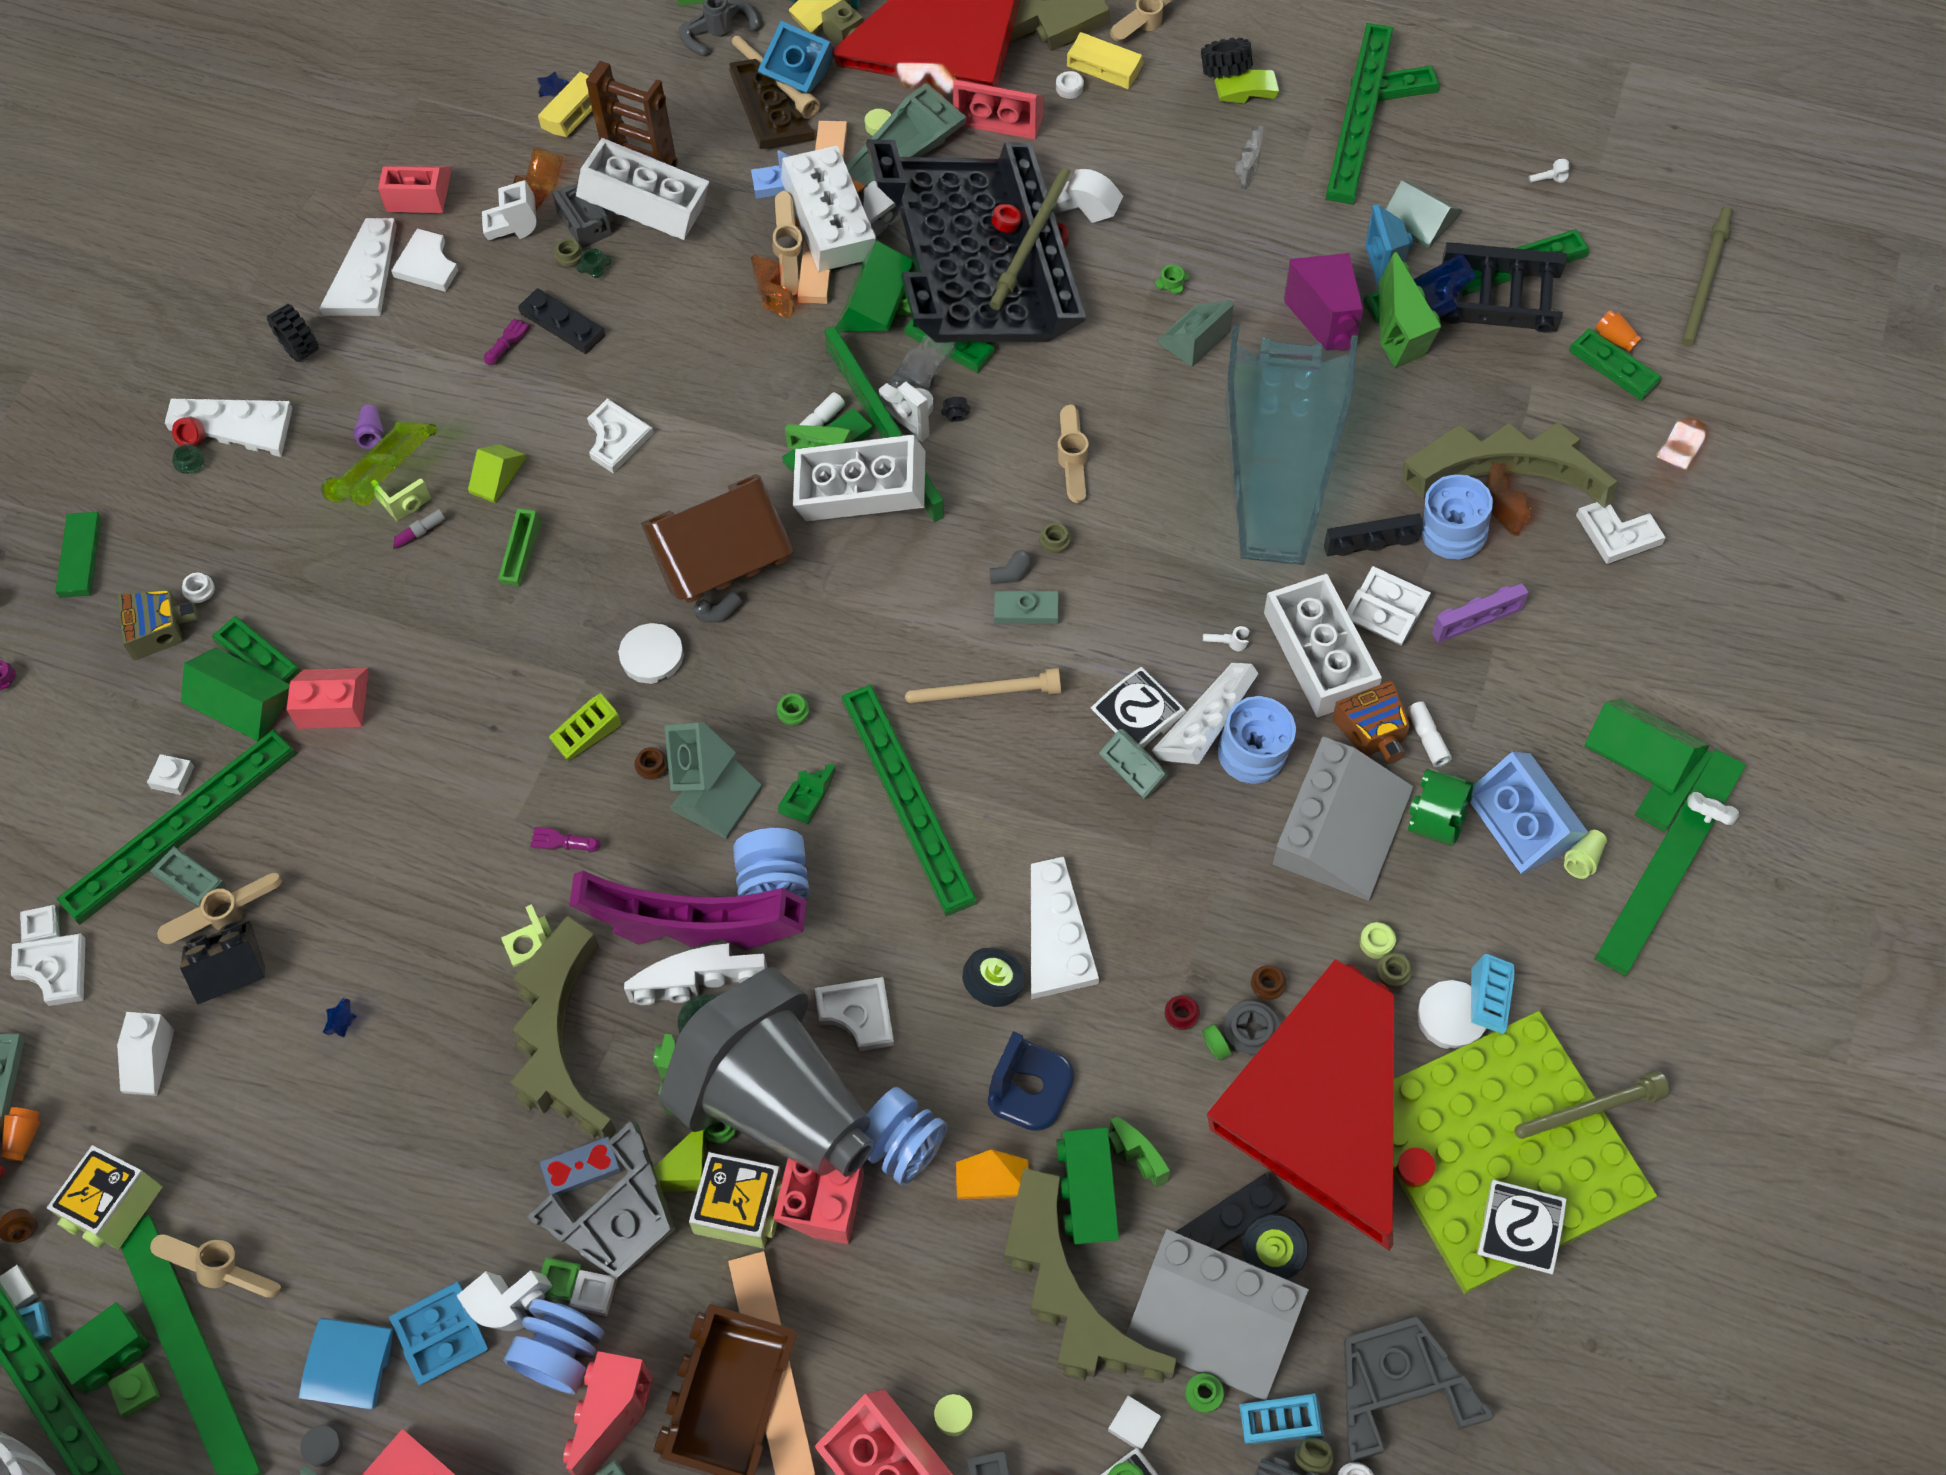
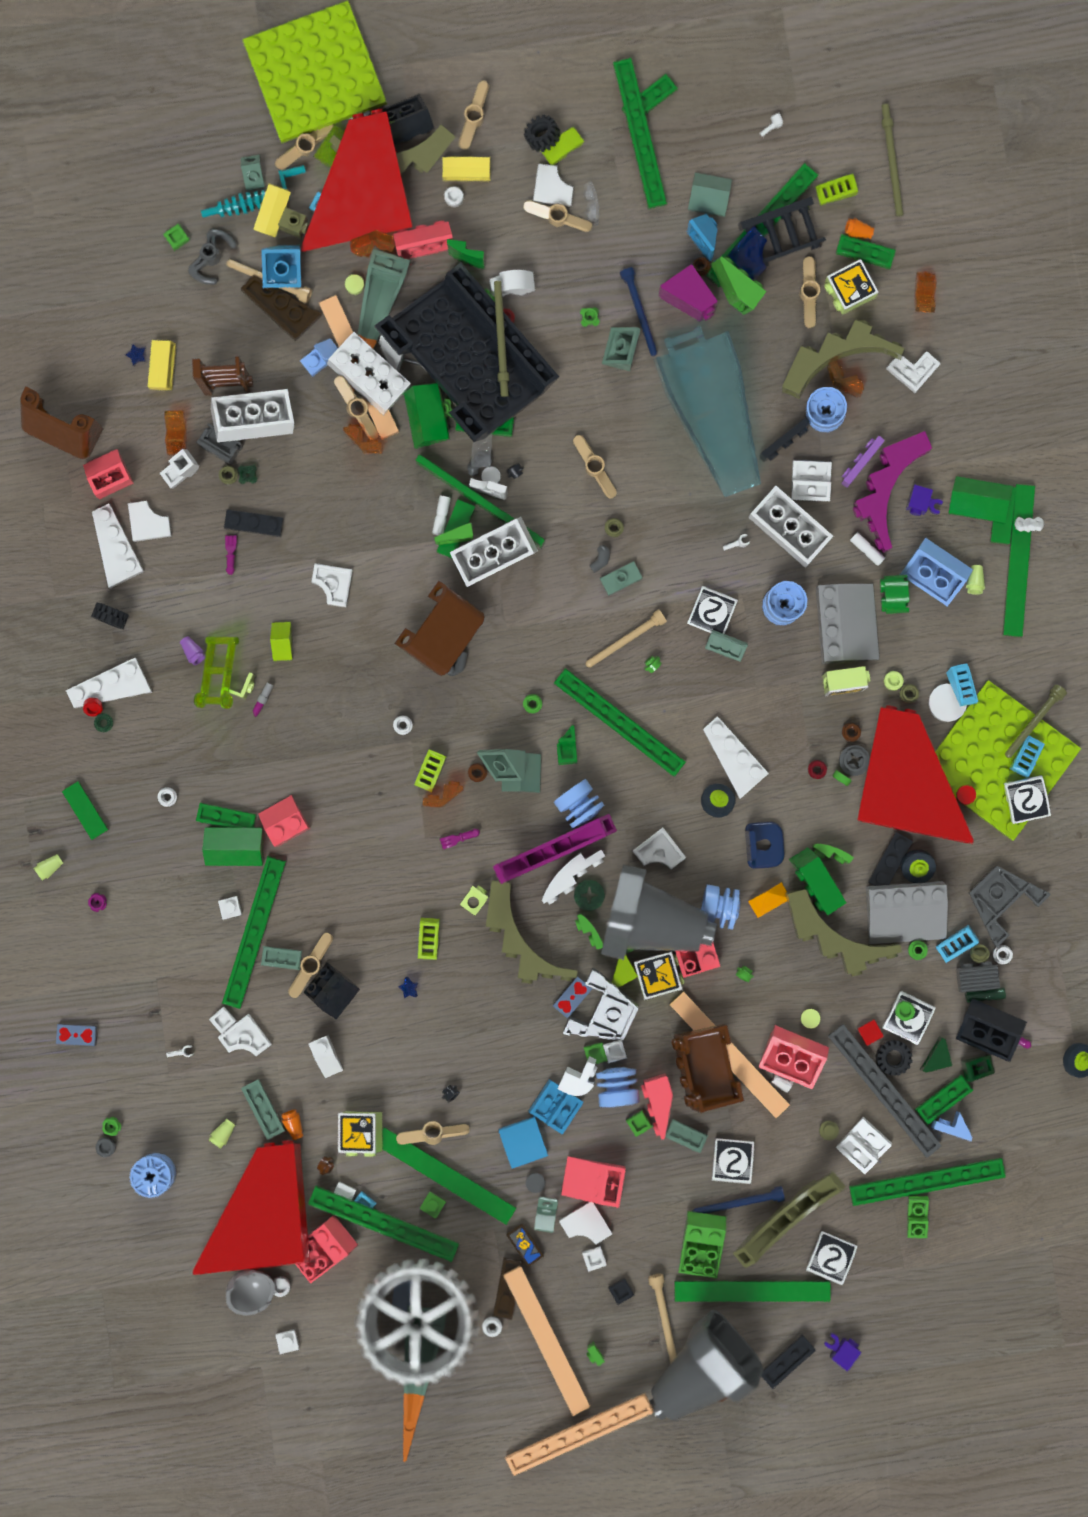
camera: 25 degrees left, 25 degrees up
green brick [50,1302,151,1394] -> none
olive torso [117,589,199,660] -> none
bright green piece [498,508,542,587] -> none
white tile [618,623,684,684] -> none
red tile [992,204,1022,233] -> none
white tile [1108,1396,1161,1451] -> none
white wing [1152,663,1258,764] -> none
torso [1332,680,1409,763] -> none
none -> reddish brown windscreen [20,386,103,459]
none -> white plate [393,716,413,735]
none -> lime slope [418,918,439,960]
none -> clear orange slope [422,781,464,808]
none -> black plate [442,1085,460,1103]
none -> green slope [447,239,485,269]
none -> tan piece [524,200,592,232]
none -> white tile [533,164,573,207]
none -> dark blue piece [619,267,657,356]
none -> bright green tile [626,1110,652,1137]
none -> bright green plate [644,656,662,673]
none -> reddish brown plate [692,257,711,276]
none -> bright green plate [736,966,754,983]
none -> tan piece [800,256,820,328]
none -> lime slope [815,174,858,205]
none -> yellowish green piece [822,666,870,696]
none -> piece [824,259,879,315]
none -> magenta arch [852,431,932,553]
none -> dark purple brick [906,485,943,516]
none -> medium azure slope [1009,736,1045,778]

